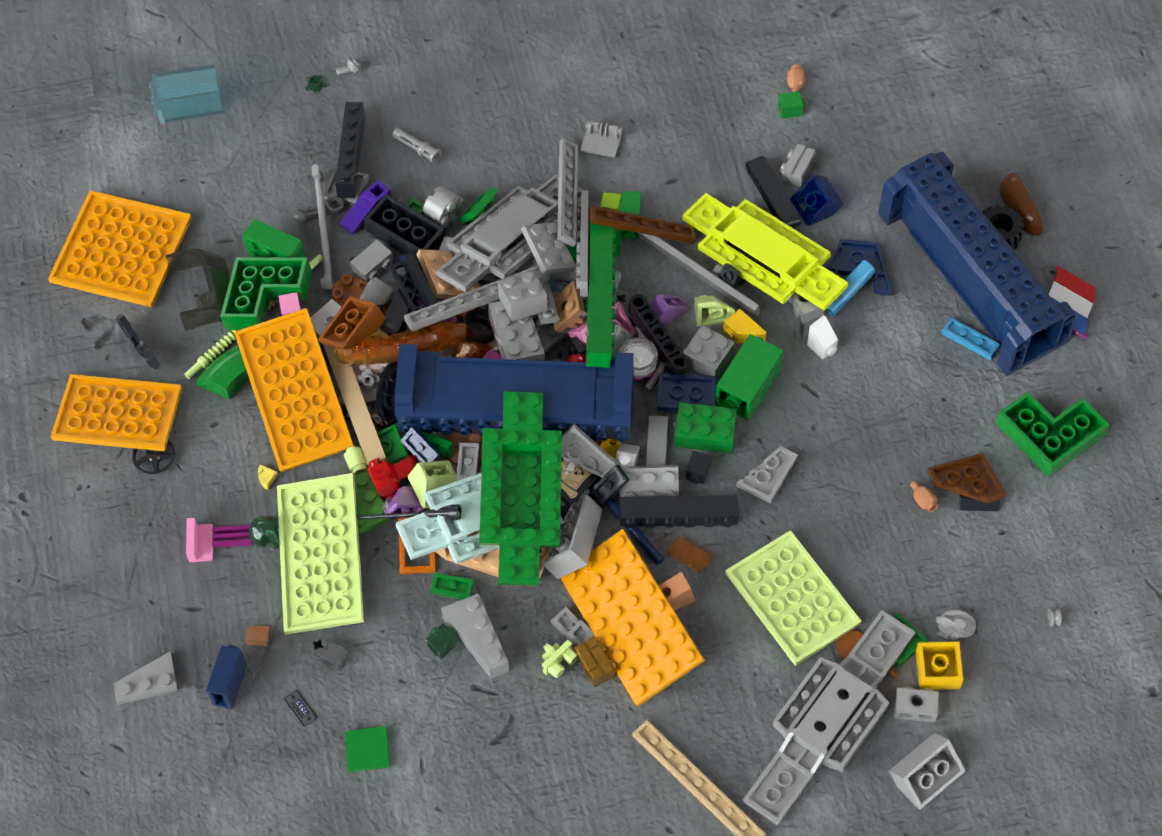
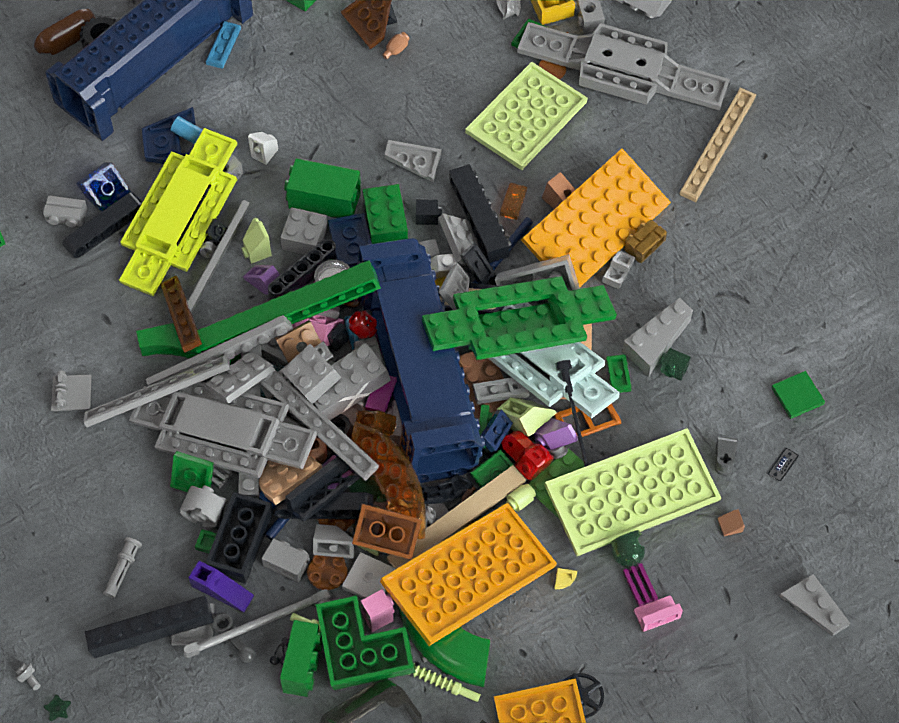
camera: 110 degrees left, 0 degrees up
dark blue brick [206,645,247,709] -> none
yellowish green hips [542,640,578,678] -> none
lime tile [600,192,621,211] -> none
yellow slope [723,309,766,344] -> none

